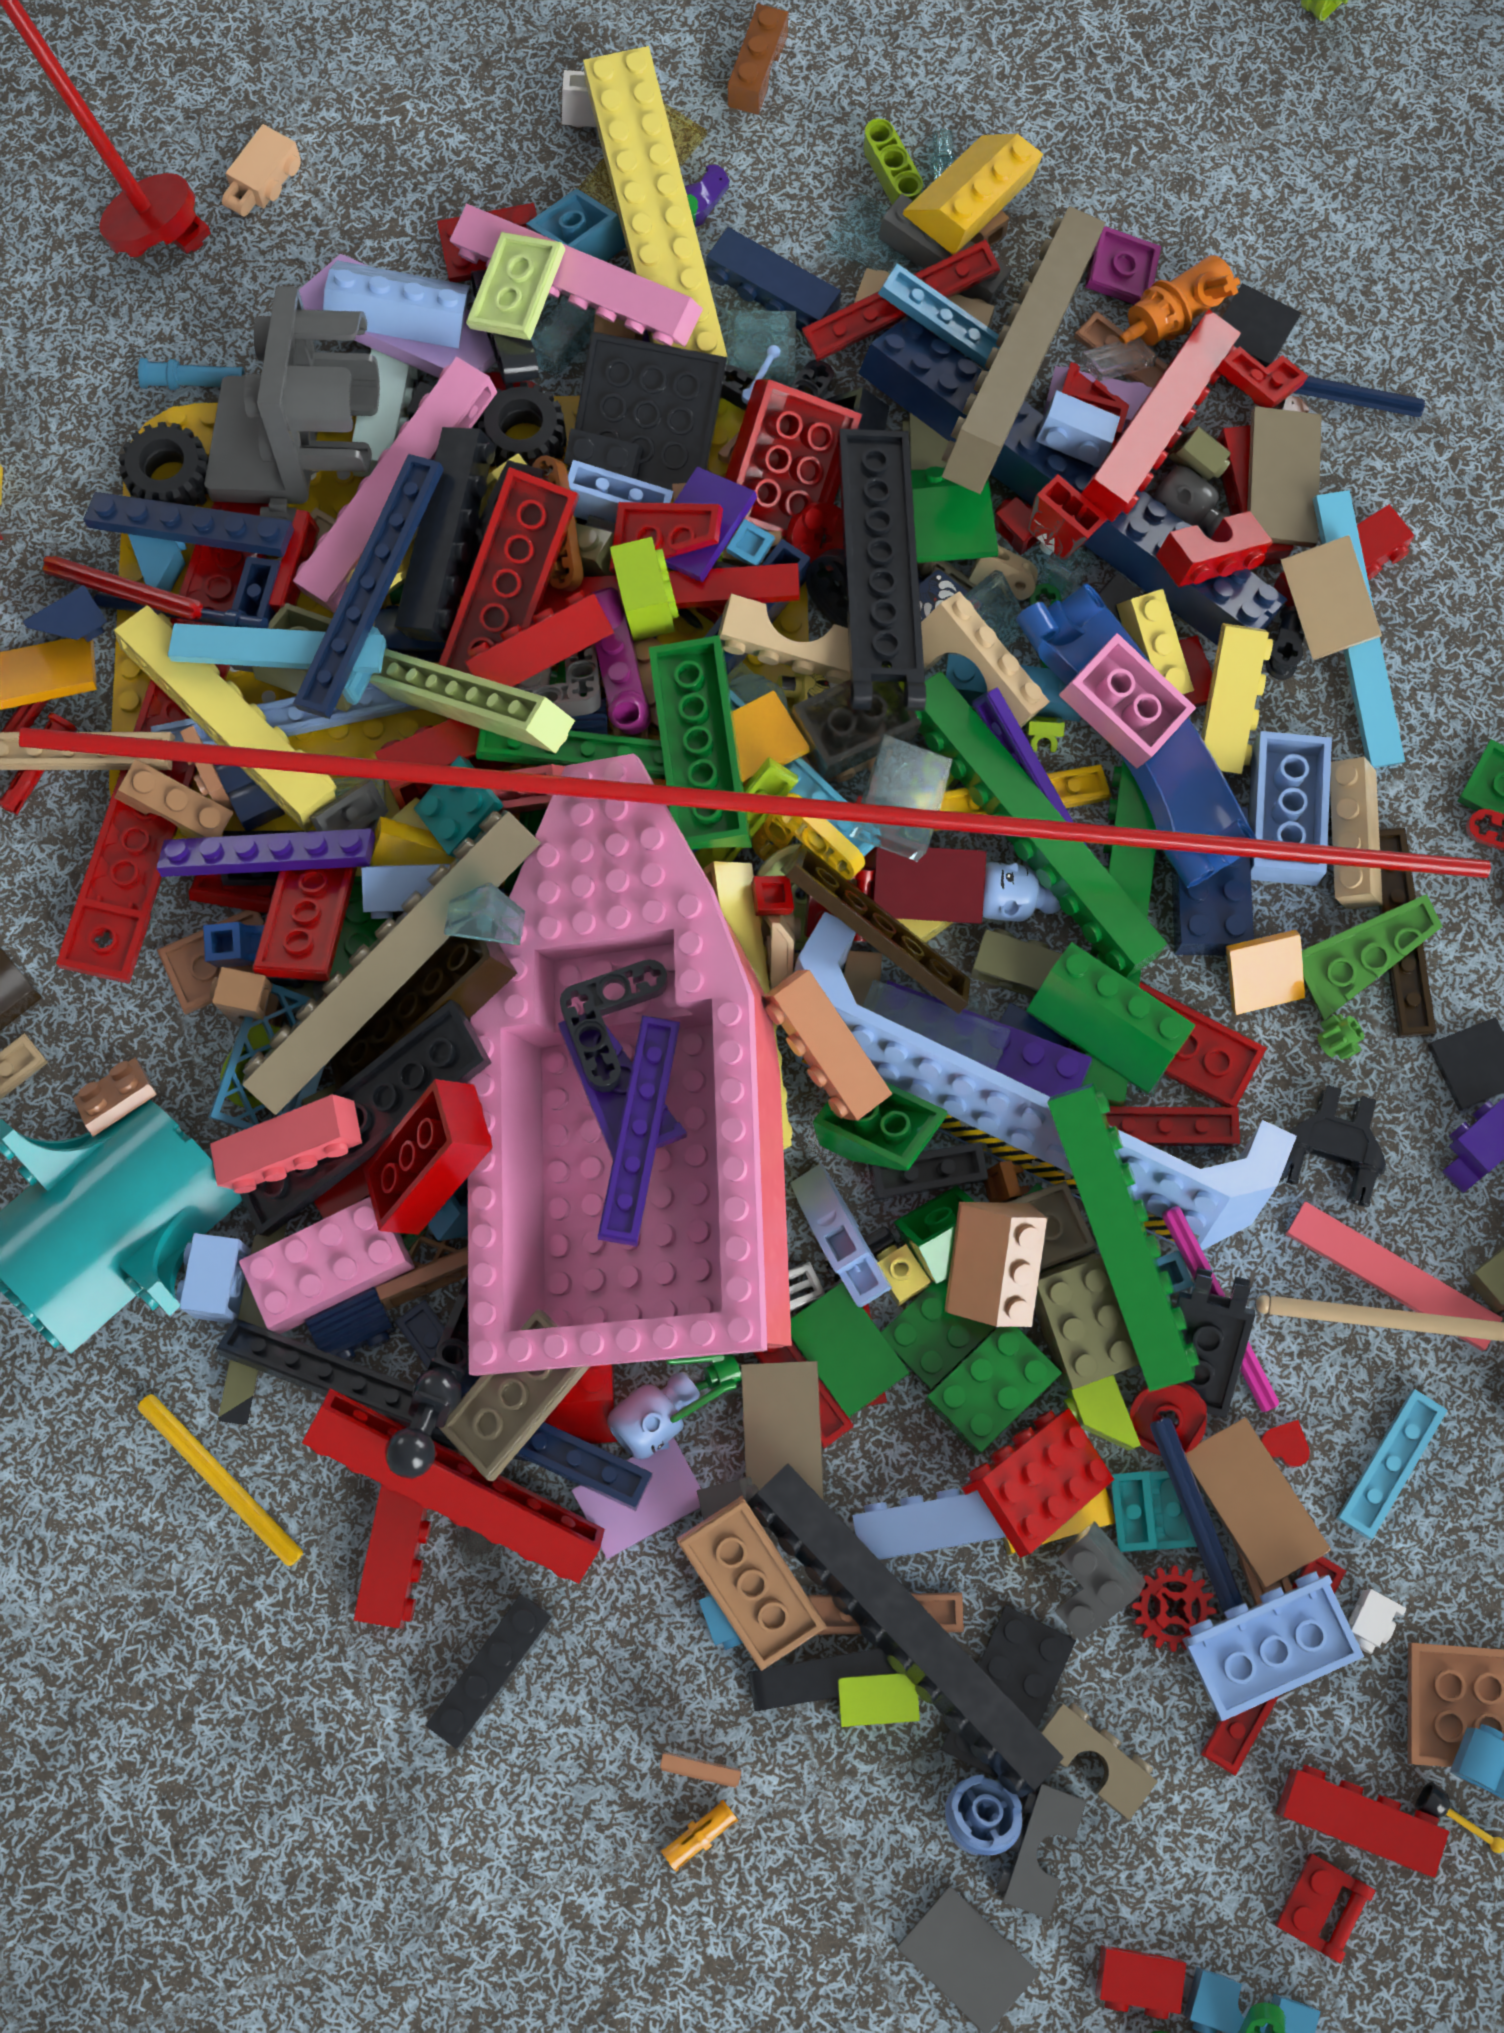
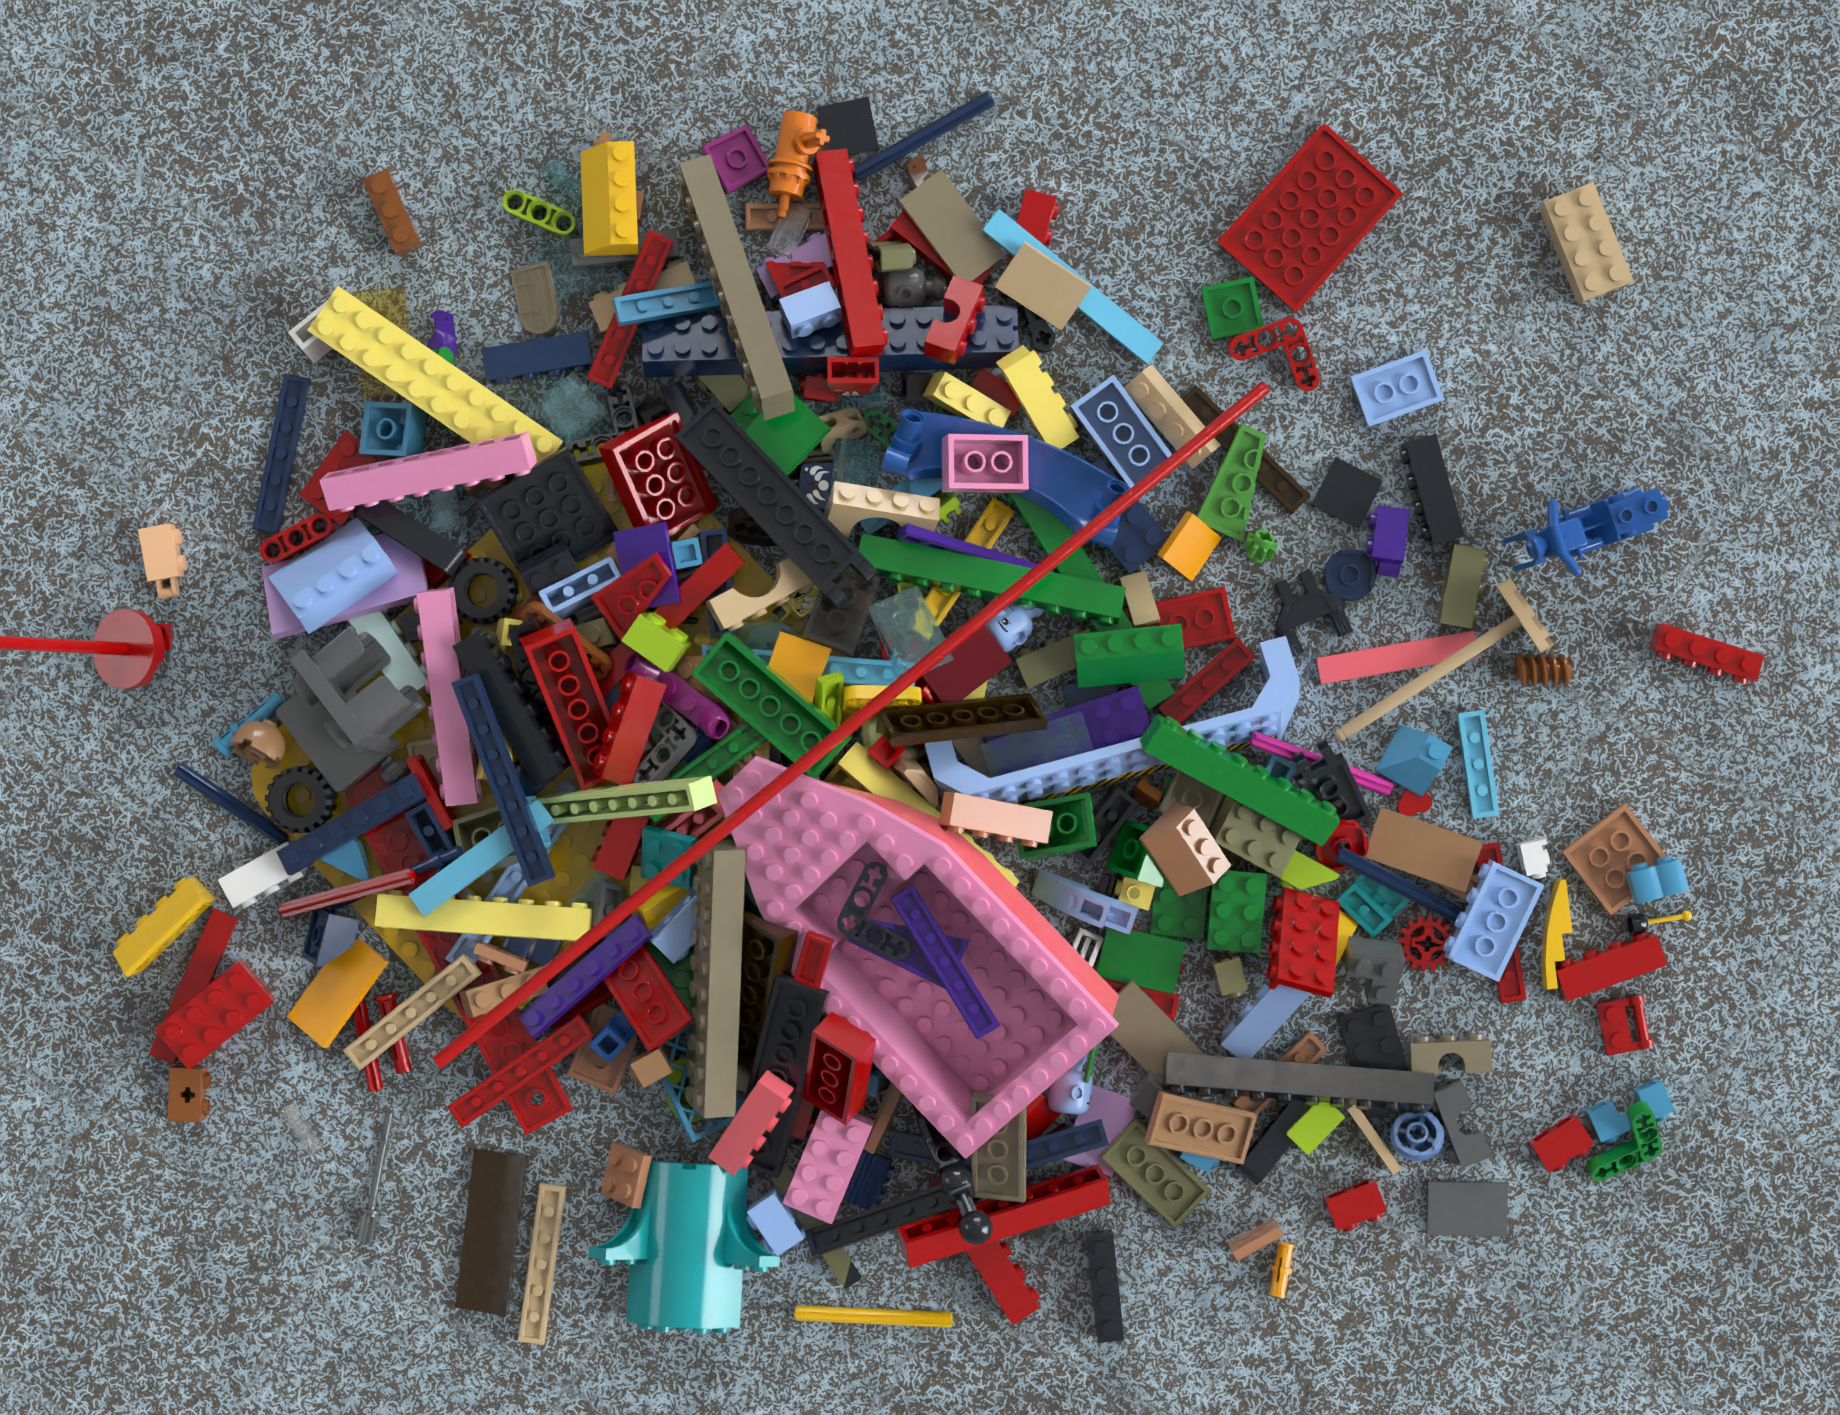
camera: 40 degrees left, 15 degrees up
clear light blue slope [444,882,525,945] -> none
yellowish green tile [466,232,565,340] -> none
light blue hinge [741,345,780,404] -> none
red plate [786,502,844,571] -> none
red plate [1217,347,1308,408] -> none
none -> dark blue axle [174,763,289,846]
none -> white brick [218,840,308,909]
none -> medium nougat cylinder [229,719,286,769]
none -> dark blue tile [252,373,311,534]
none -> red beam [260,514,335,563]
none -> red tile [447,1014,595,1128]
none -> dark tan window [510,261,559,334]
none -> red tile [793,930,834,989]
none -> olive tile [1098,1117,1212,1229]
none -> tan tile [1120,571,1160,628]
none -> olive brick [1209,954,1248,999]
none -> dark blue tile [1323,548,1377,602]
none -> red brick [1323,1178,1387,1232]
none -> tan tile [1345,1104,1401,1175]
none -> dark azure slope [1375,725,1453,797]
none -> yellow slope [1541,878,1573,989]

